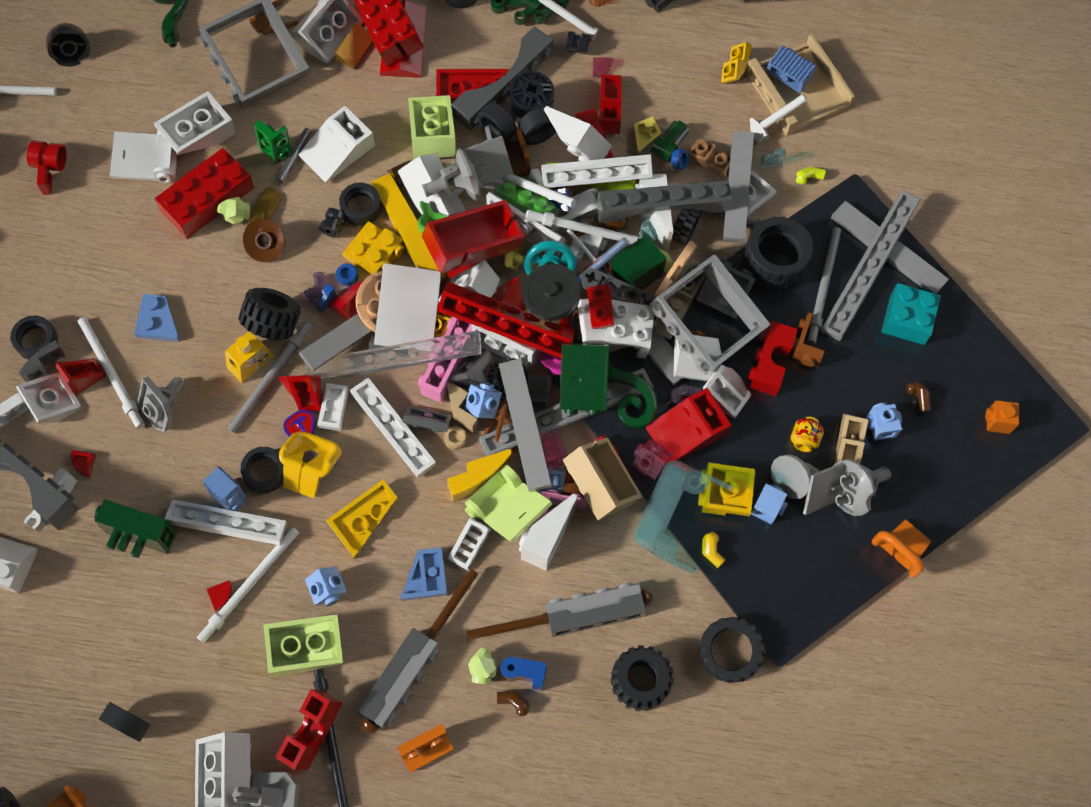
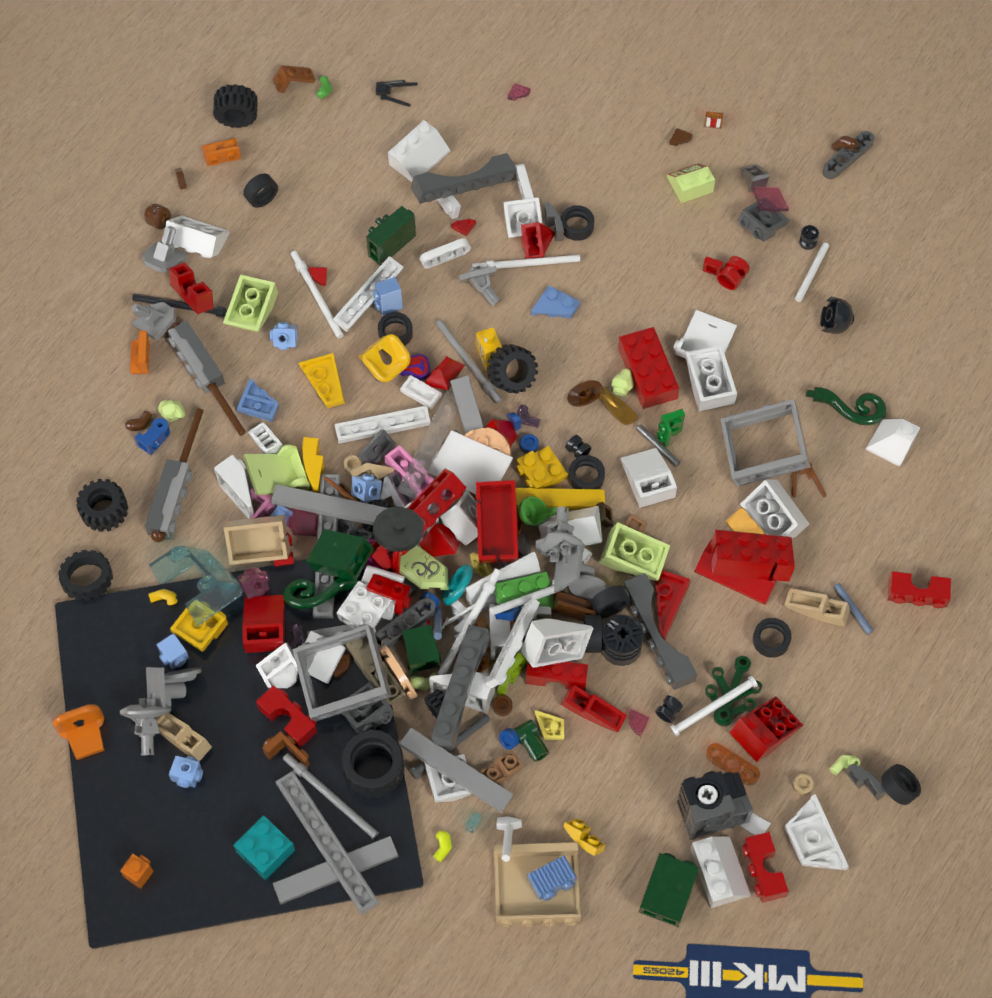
camera: 120 degrees right, 5 degrees down
yellow head [791,417,824,452] -> none
reddish brown arm [906,381,931,411] -> none
none -> light grey piece [132,302,176,341]
none -> white beam [420,238,471,269]
none -> medium nougat tile [624,514,647,533]

